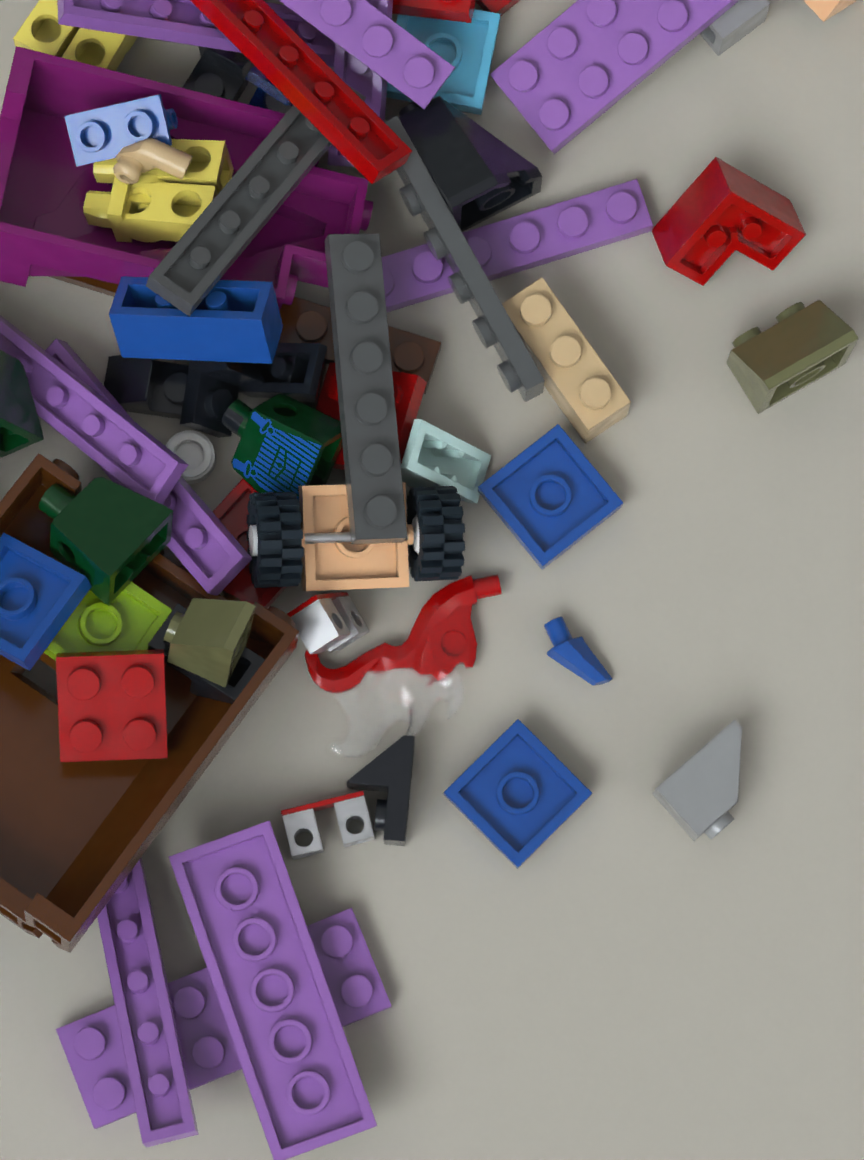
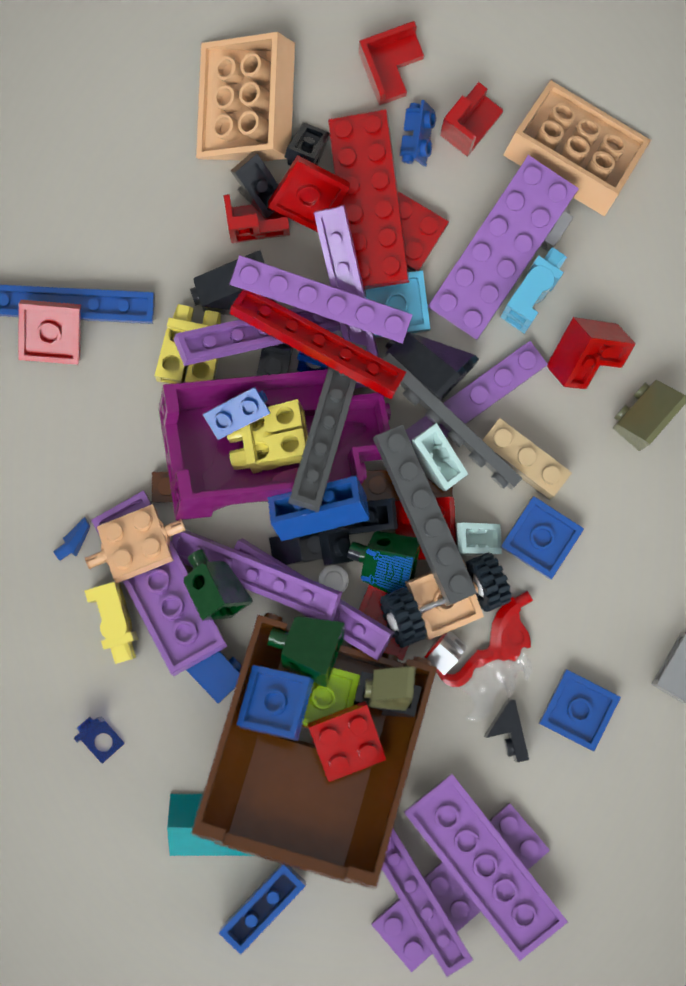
camera: 25 degrees left, 5 degrees up
tan arm [113,138,193,184] -> none
flat silver piece [281,790,375,860] -> none
blue bar [544,617,612,686] -> none
none -> light aqua slope [411,423,468,491]
none -> medium azure hips [500,247,567,334]

